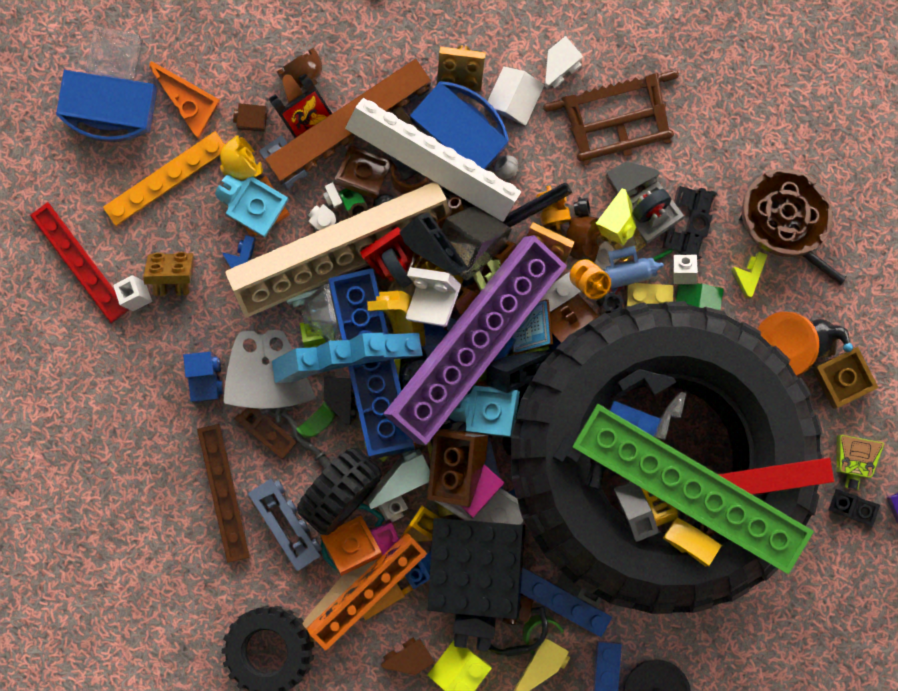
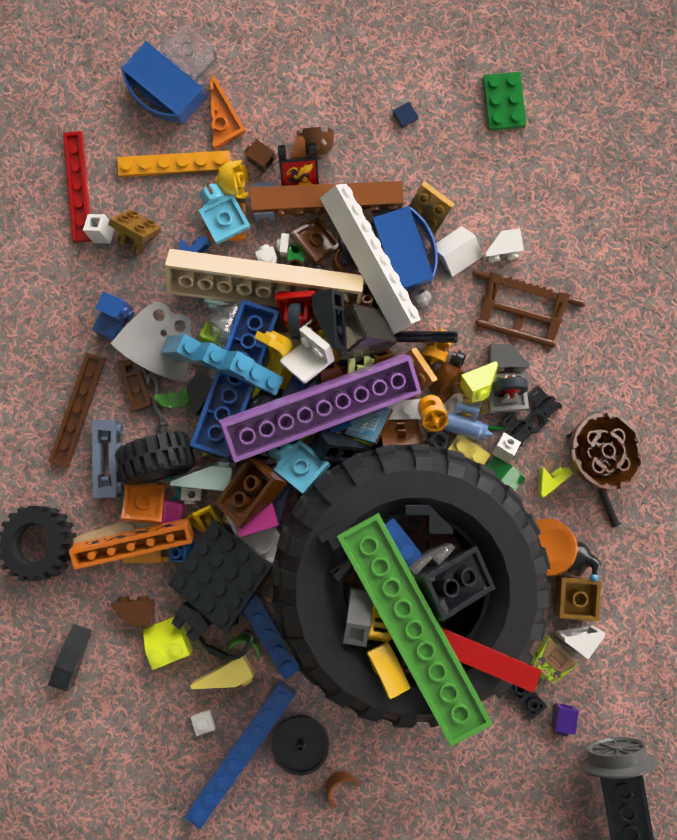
camera: 30 degrees right, 0 degrees up
none -> black slope [413,546,495,621]
none -> white slope [555,626,605,659]

